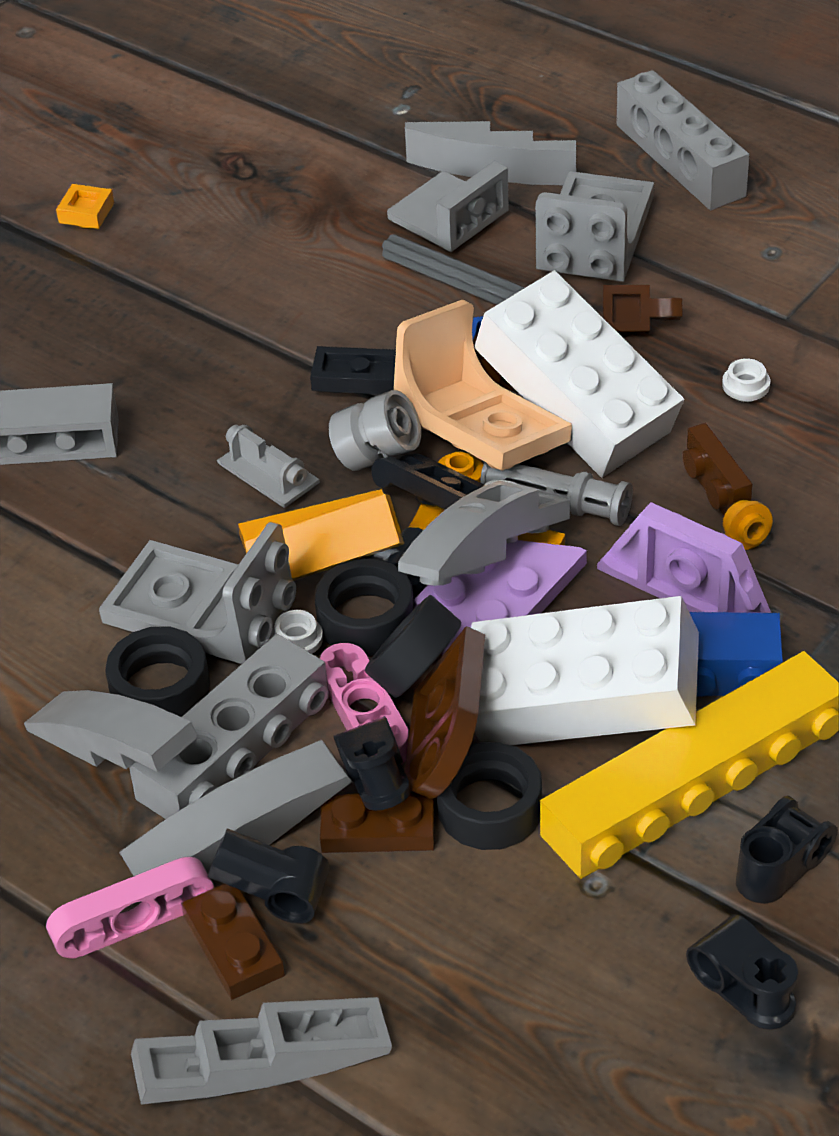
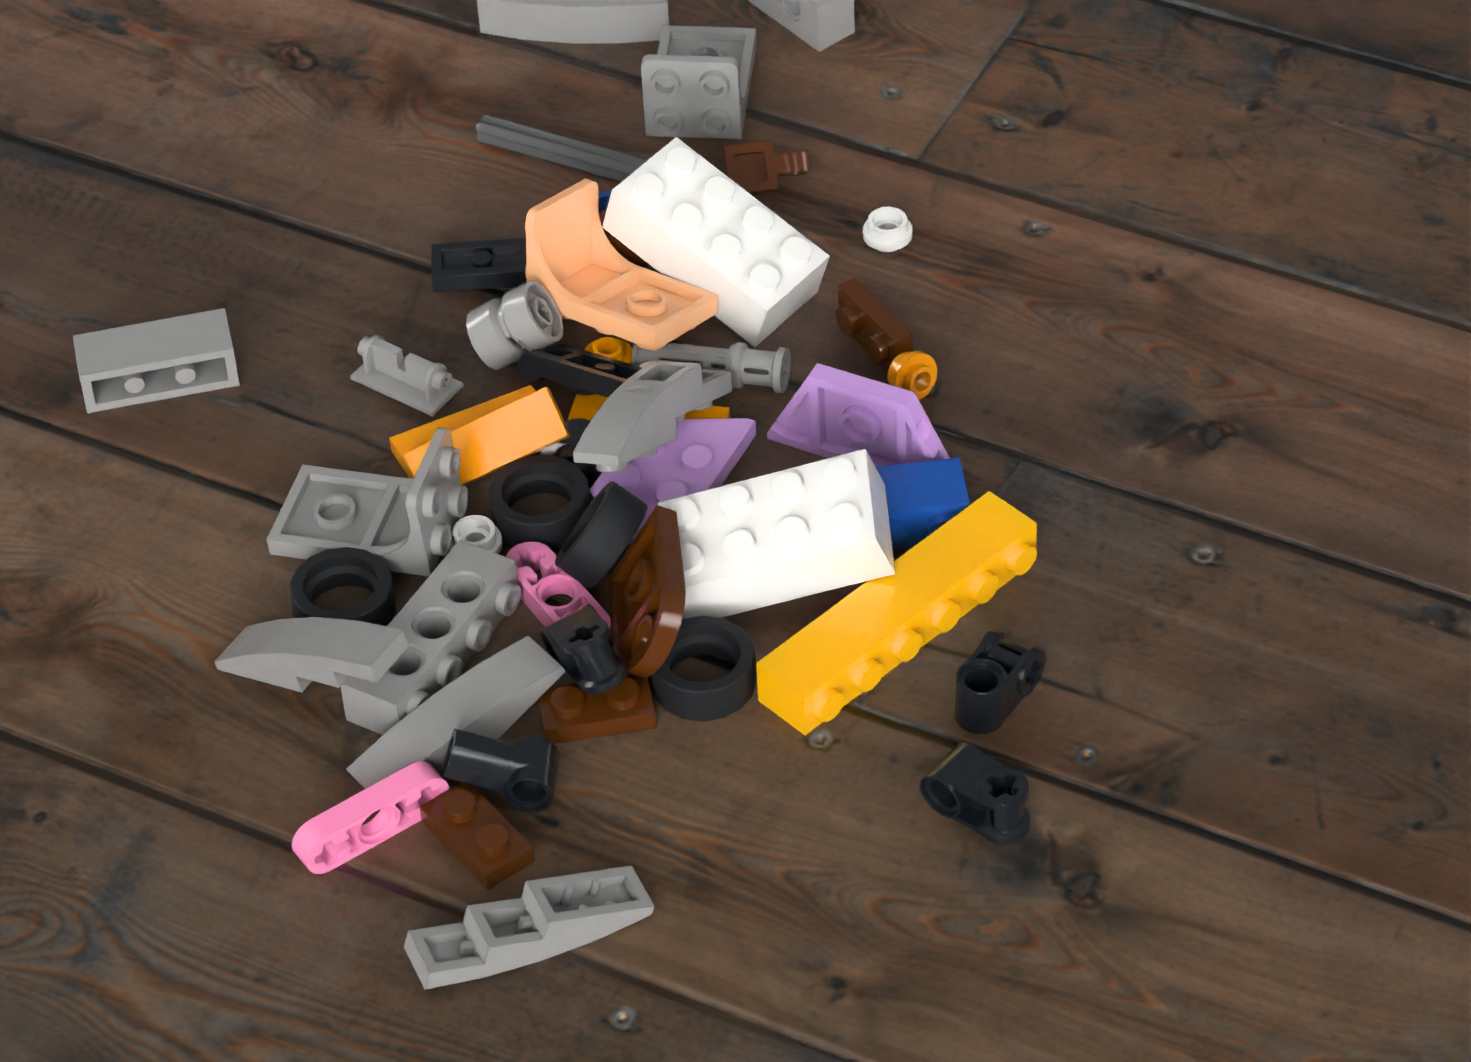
camera: 10 degrees left, 0 degrees up
light orange plate [56,184,114,229] -> none
light grey bracket [387,161,509,252] -> none

